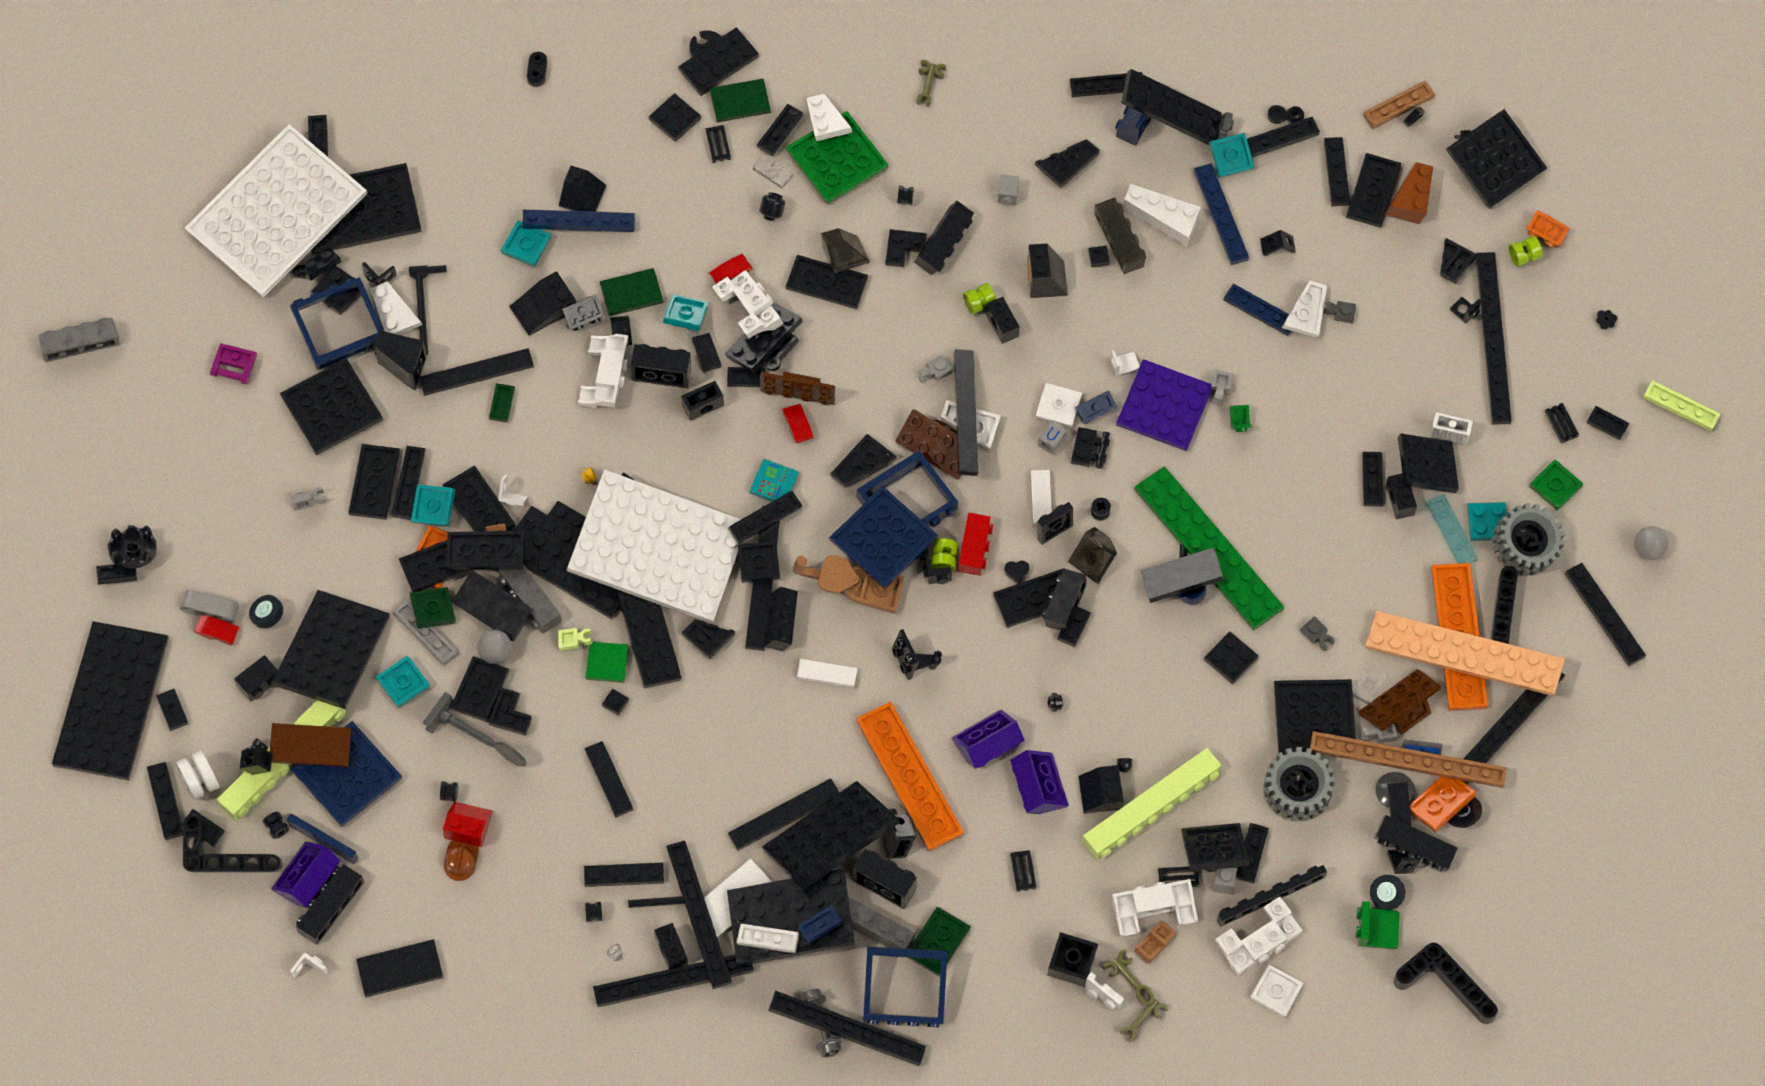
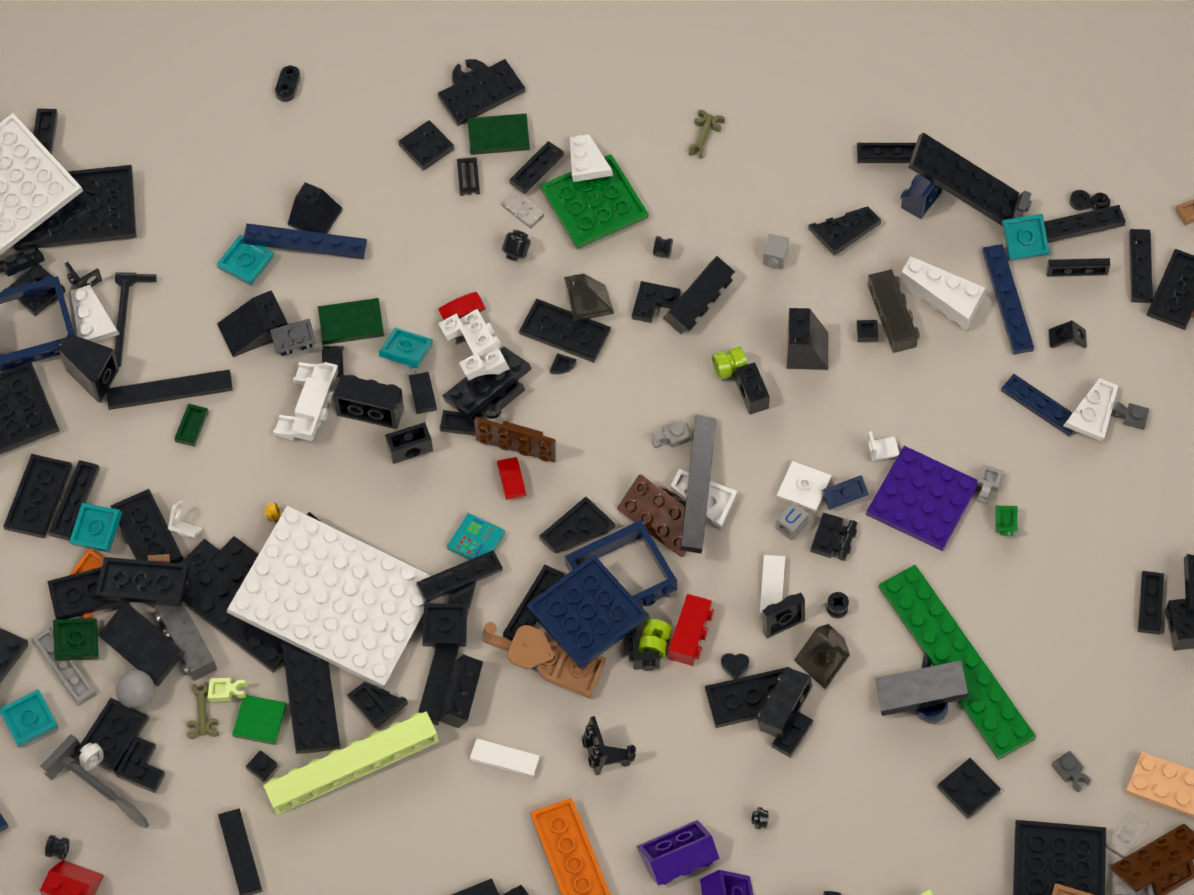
camera: 10 degrees right, 5 degrees down
none -> white plate [79,743,104,771]
none -> olive bar [187,682,219,739]
none -> yellowish green brick [263,711,439,815]
none -> black plate [503,564,564,641]
none -> black tile [550,353,577,375]
none -> black tile [1046,258,1110,277]

